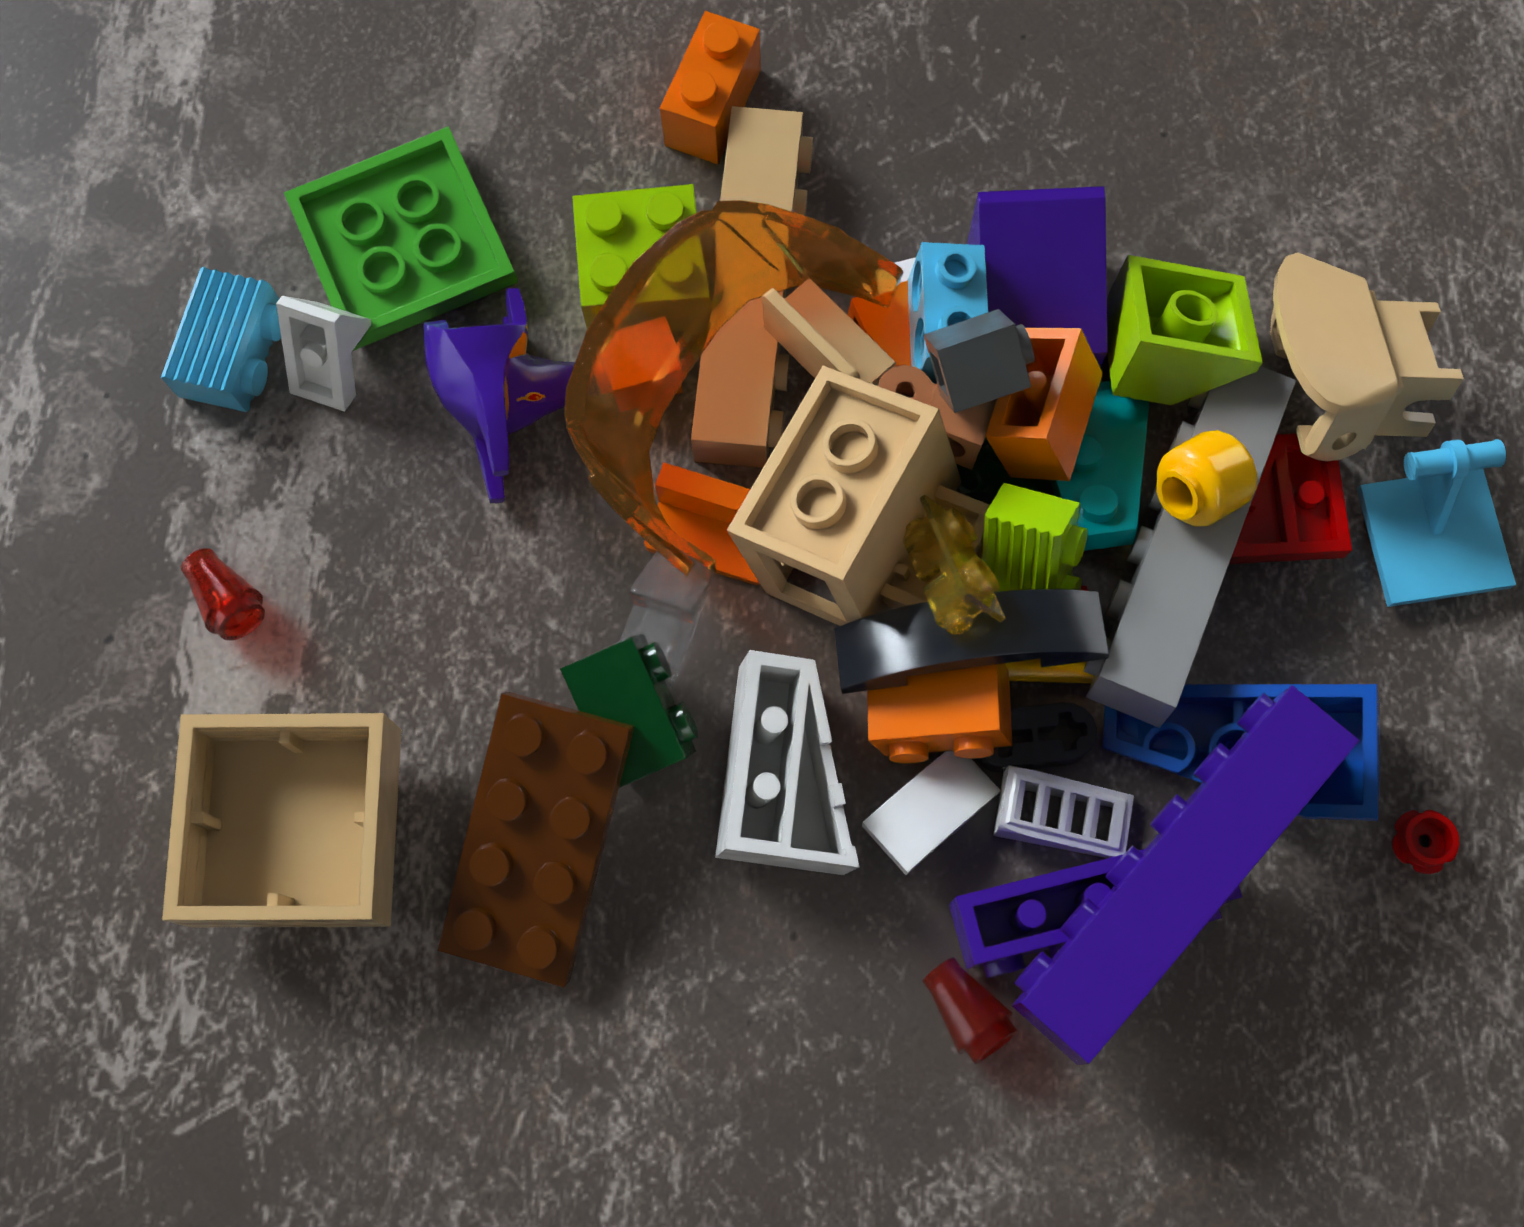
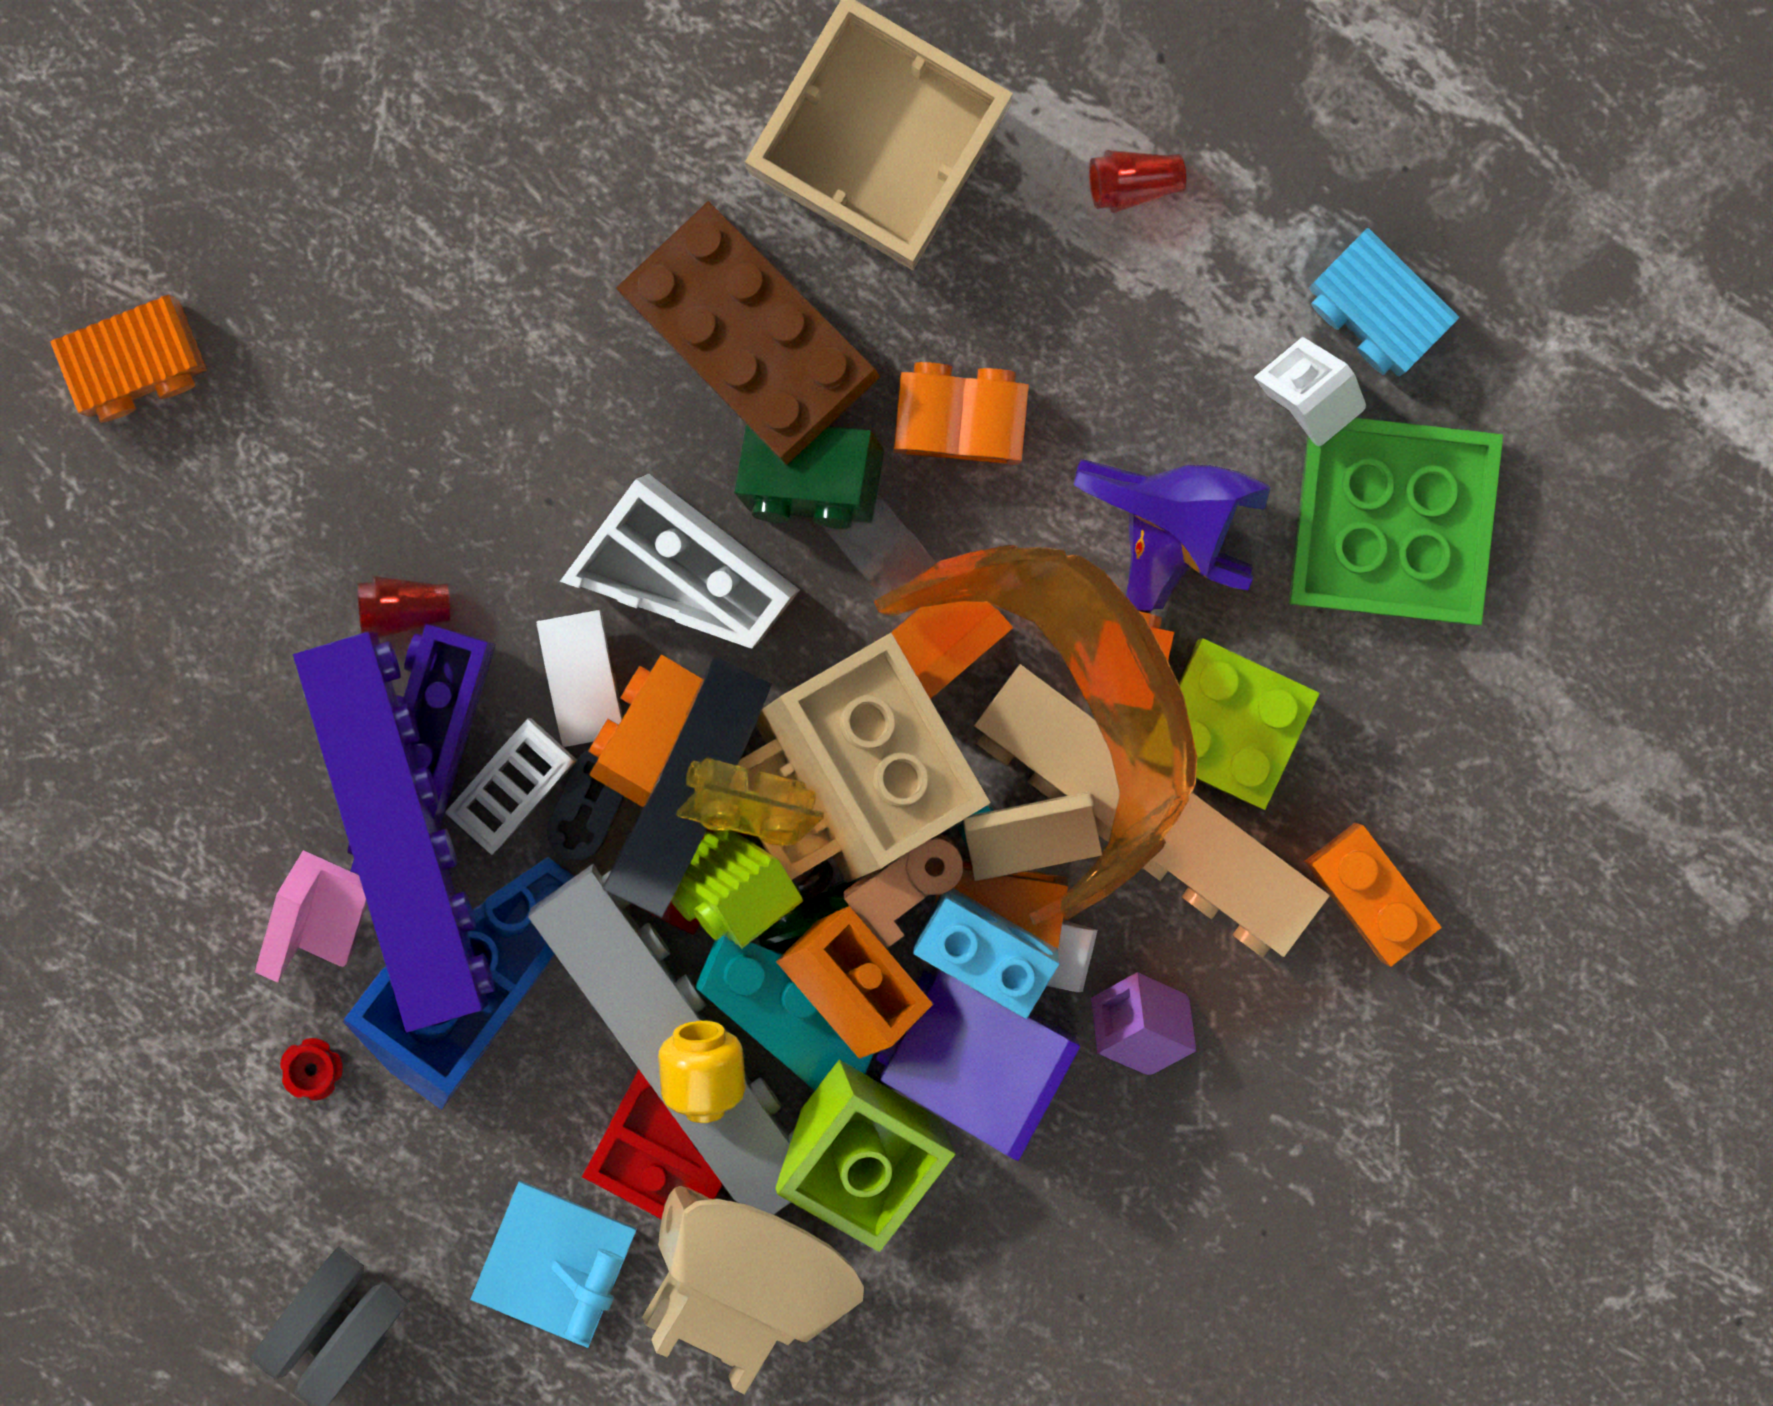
camera: 110 degrees right, 15 degrees up
dark grey brick [924,309,1035,413] -> none
none -> bright pink panel [255,850,367,983]
none -> orange brick [893,362,1029,465]
none -> medium lavender panel [1091,972,1196,1075]

